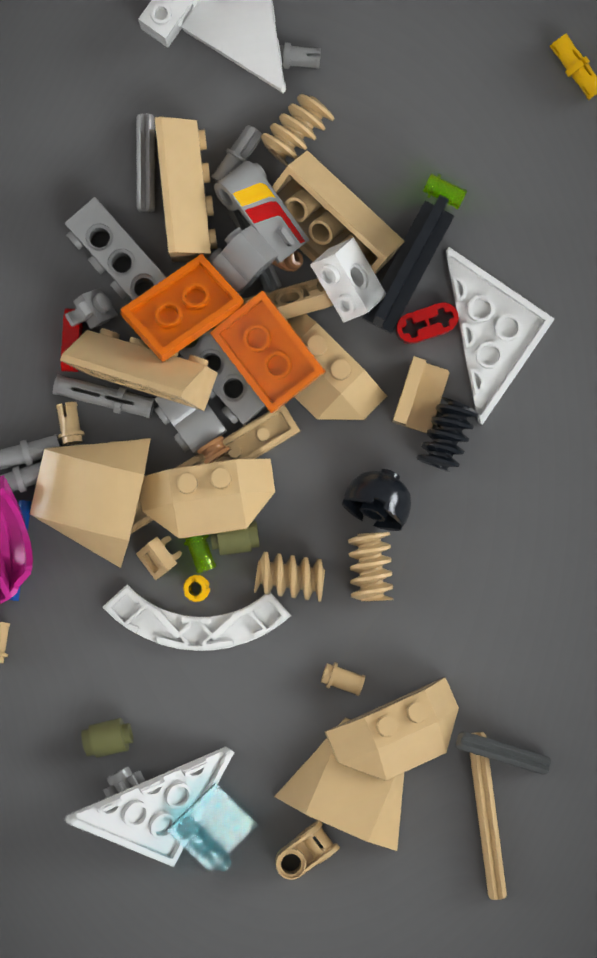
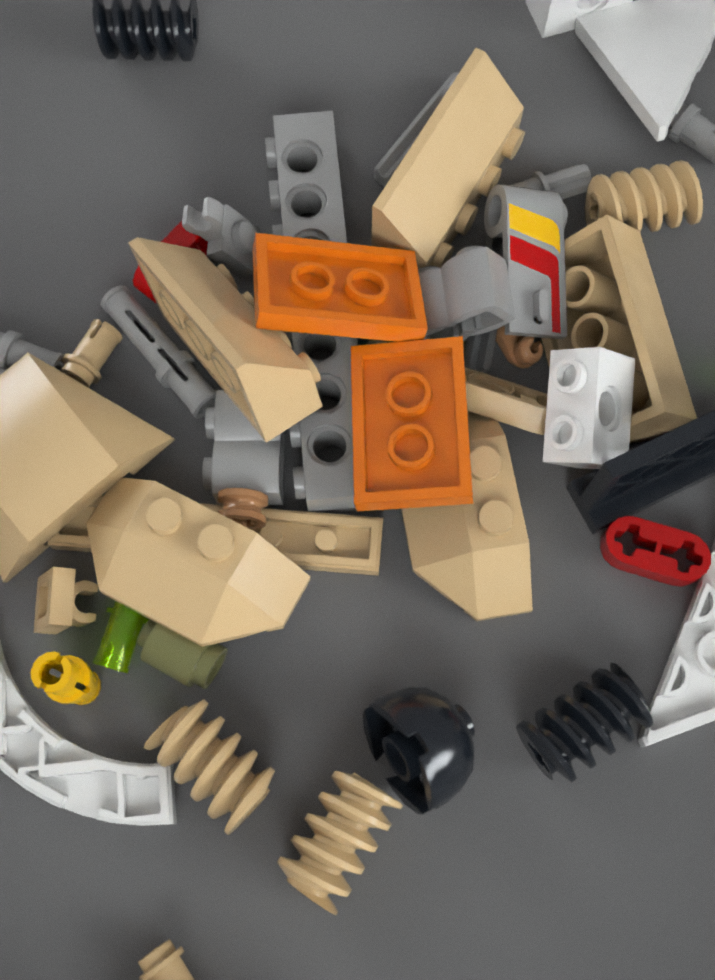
camera: 40 degrees right, 15 degrees down
tan panel [392,356,449,433] -> none

